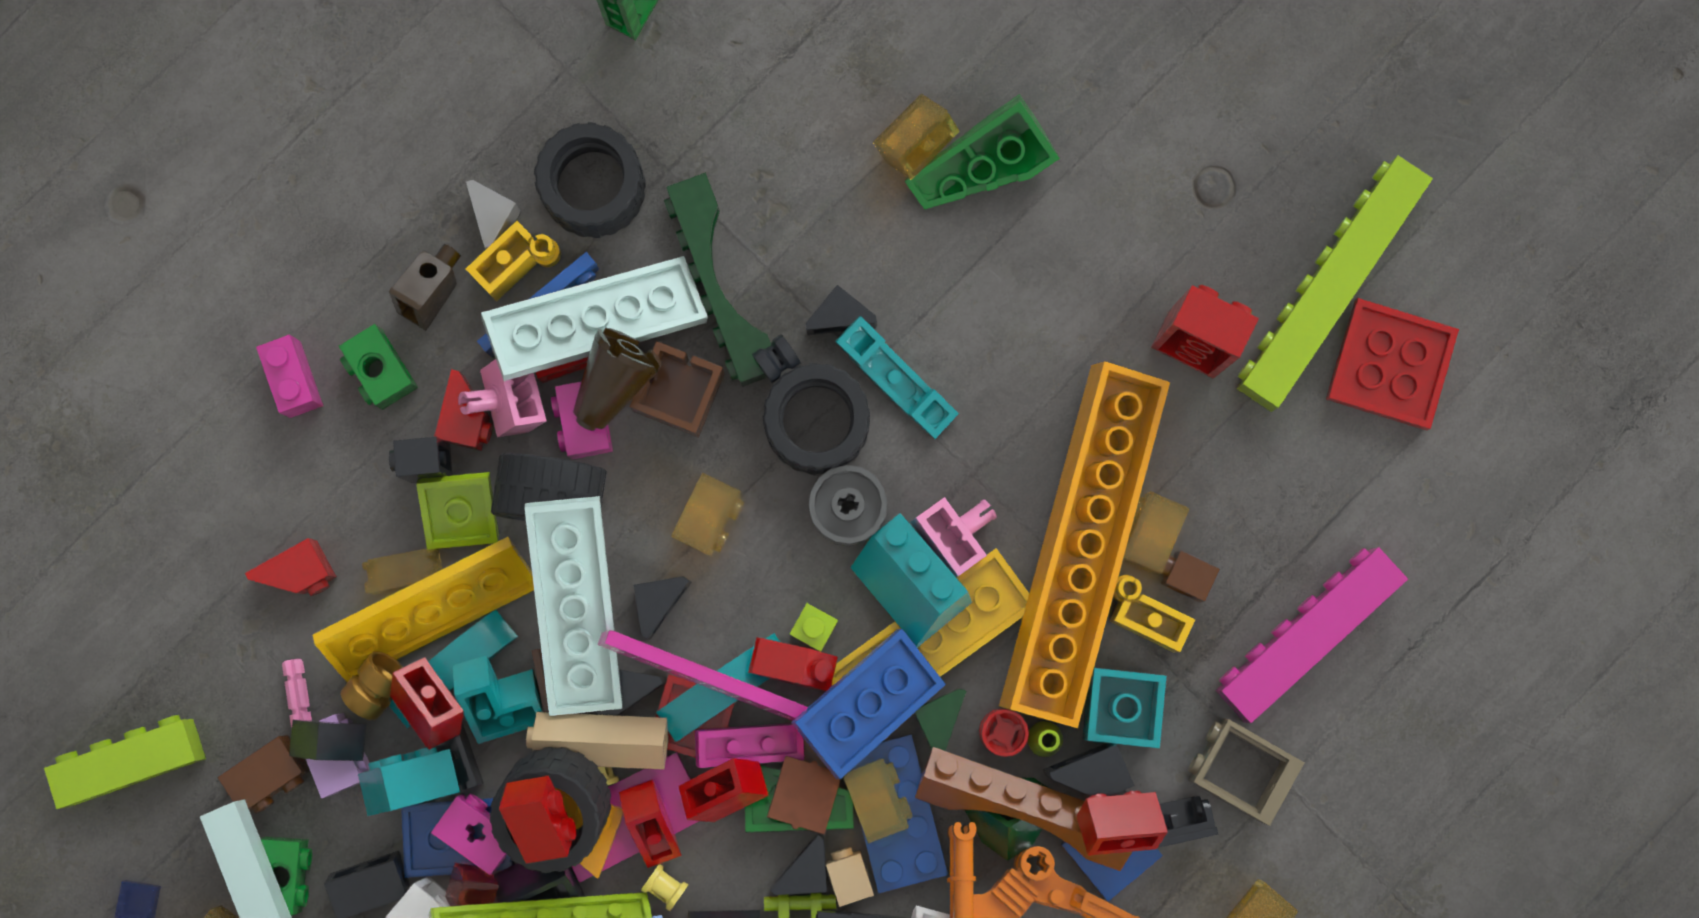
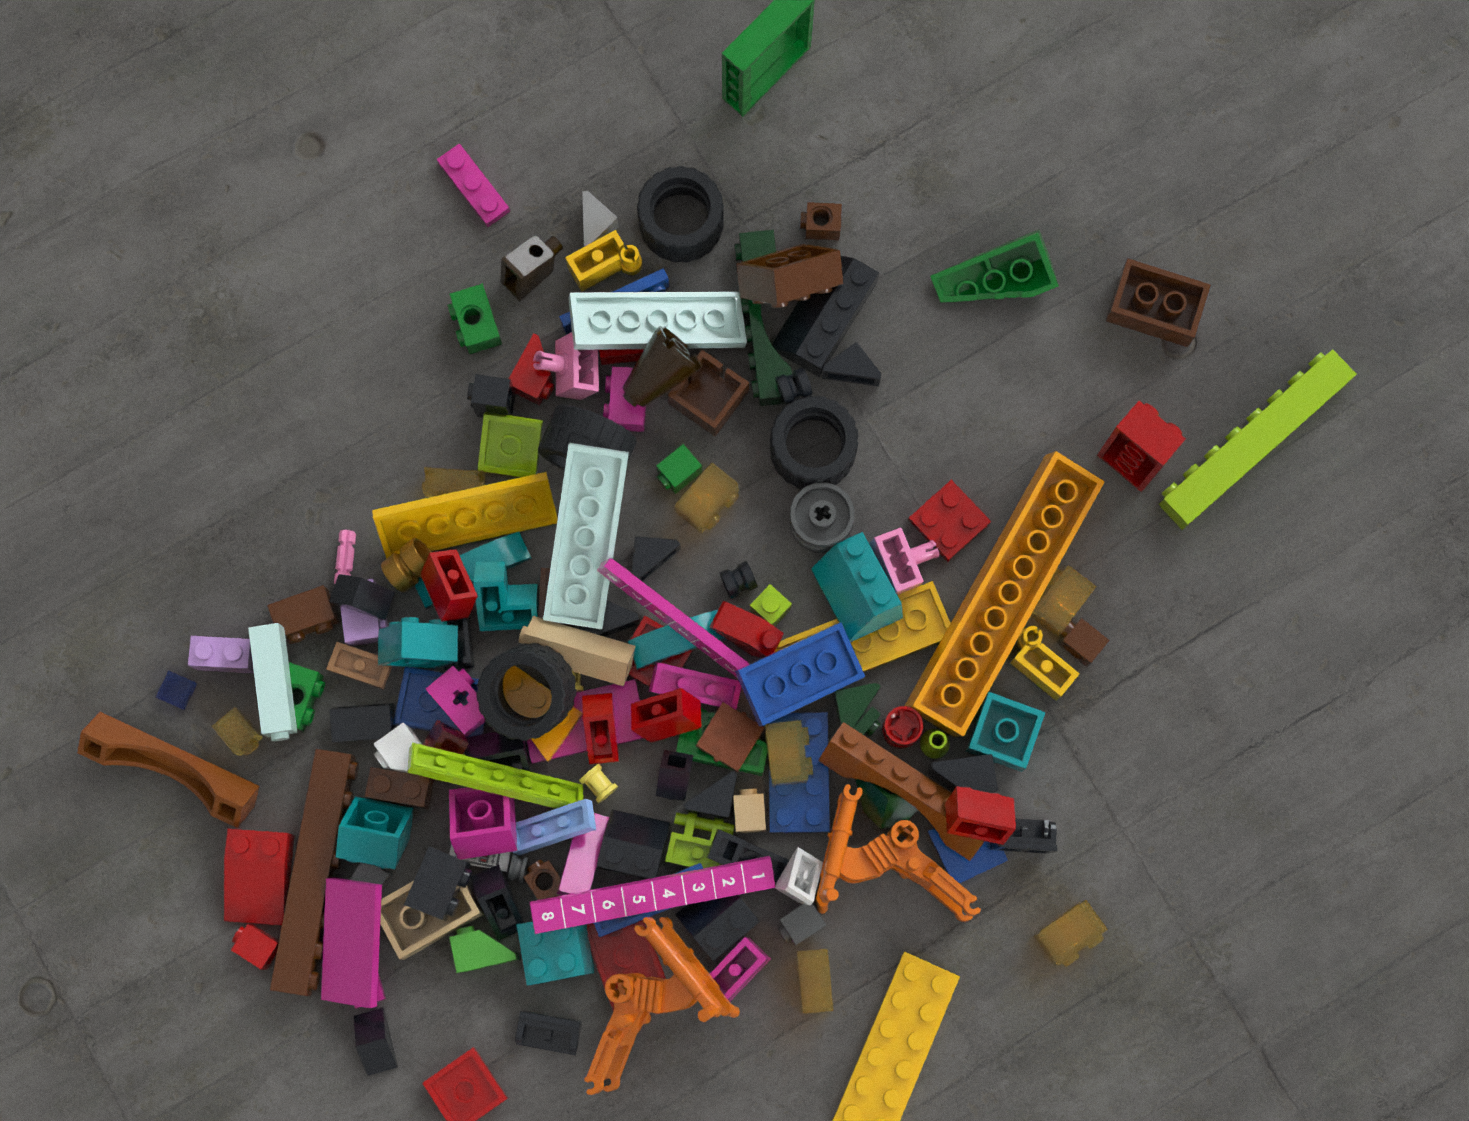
camera: 15 degrees right, 5 degrees down
lime brick [44,715,206,809] -> none
red slope [245,538,337,596] -> none
dark pink brick [256,334,323,418] -> none
red brick [499,776,576,864] -> none
teal slope [835,316,959,439] -> none
clear yellow brick [873,94,960,180] -> none
dark tan window [1188,718,1305,826] -> none
dark pink brick [1215,547,1408,723] -> none
red plate [1326,298,1459,431] -> none
none -> lavender brick [188,636,254,673]
none -> medium nougat plate [327,642,392,690]
none -> dark pink plate [437,143,510,228]
none -> green brick [656,444,702,494]
none -> black brick [656,750,694,801]
none -> black wheel [719,561,758,599]
none -> reddish brown brick [736,244,843,308]
none -> black slope [772,256,879,377]
none -> reddish brown brick [800,202,842,241]
none -> dark green plate [853,706,881,737]
none -> red plate [908,479,991,562]
none -> reddish brown brick [1106,258,1211,347]

